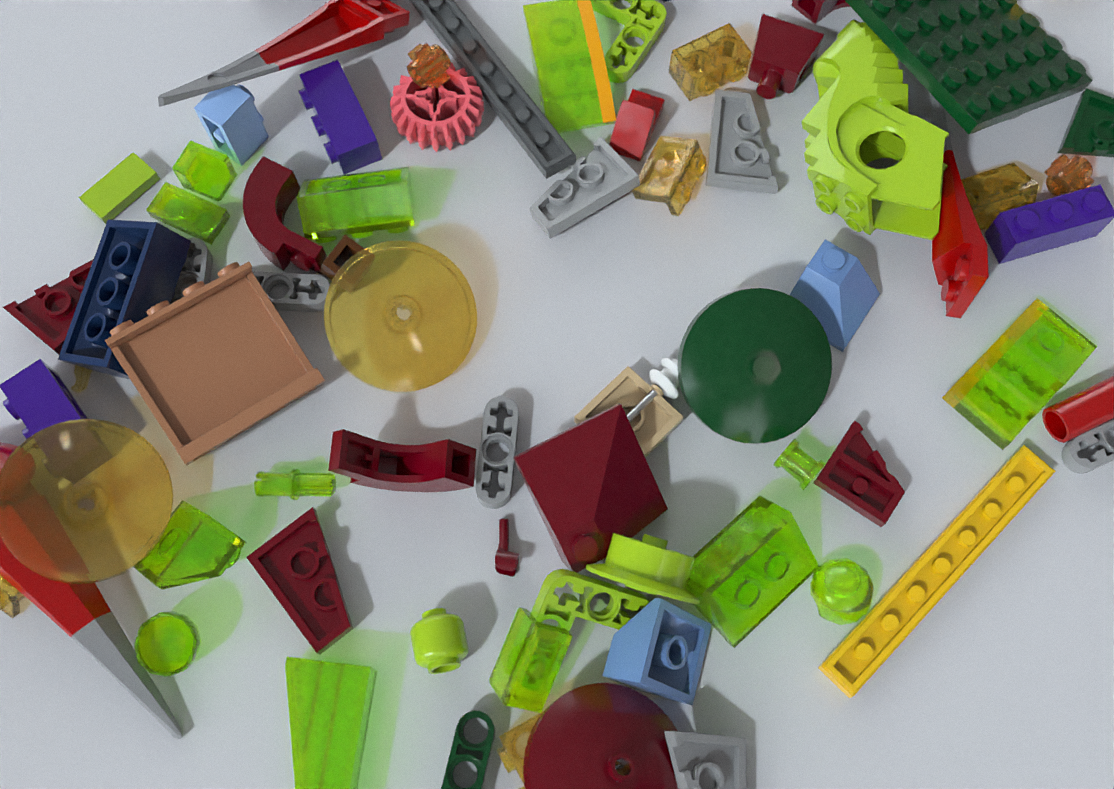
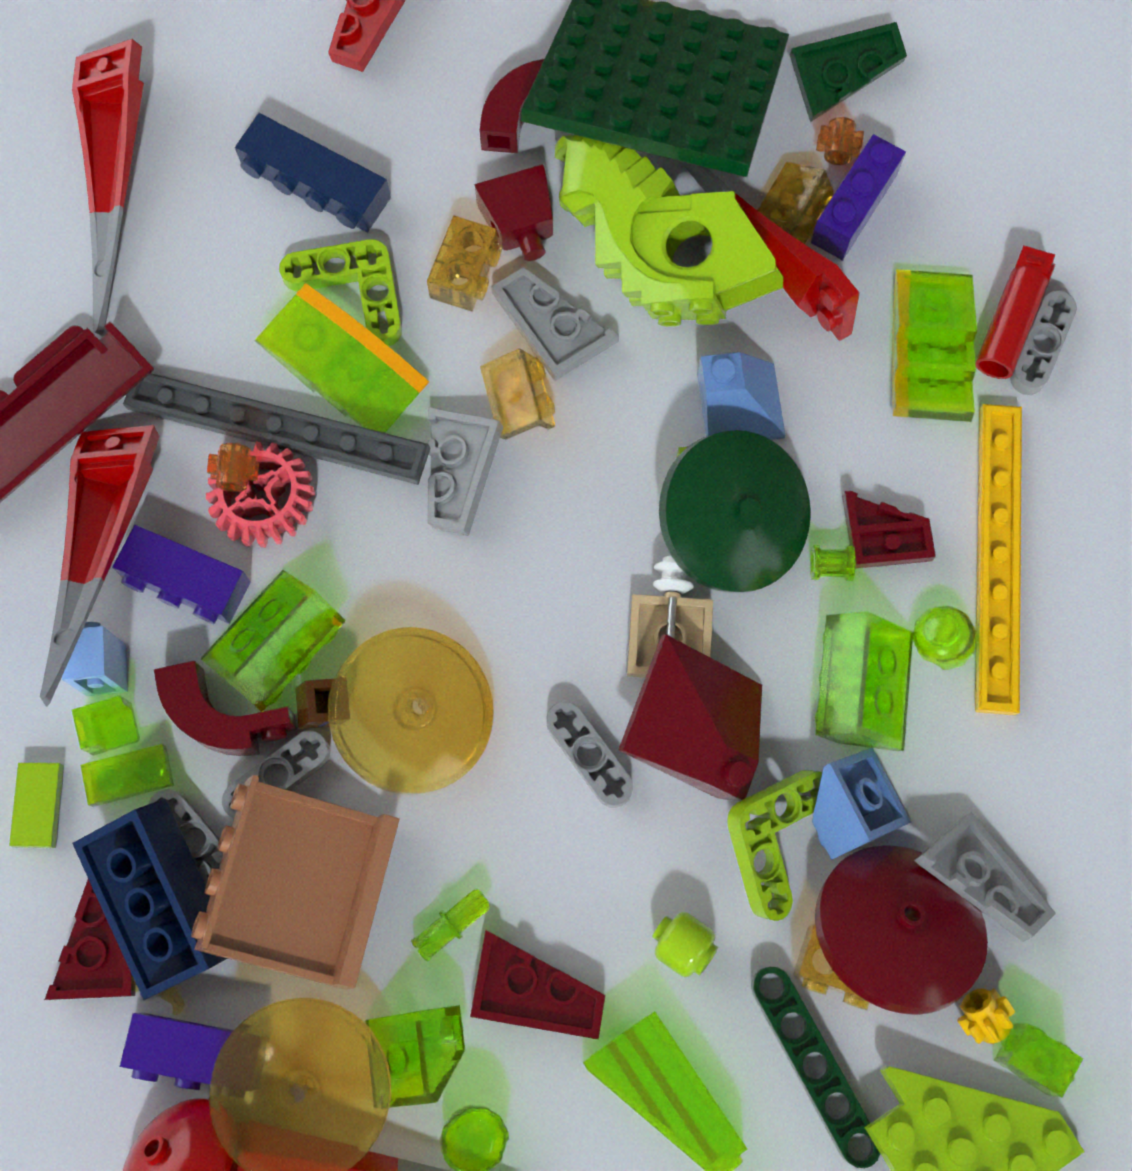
camera: 40 degrees left, 5 degrees up
dark red arch [328,429,476,492] -> none
clear neon green panel [489,607,573,713] -> none
dark red hand [495,519,519,577] -> none
lime piece [585,533,700,604] -> none
red slope [609,89,665,162] -> none

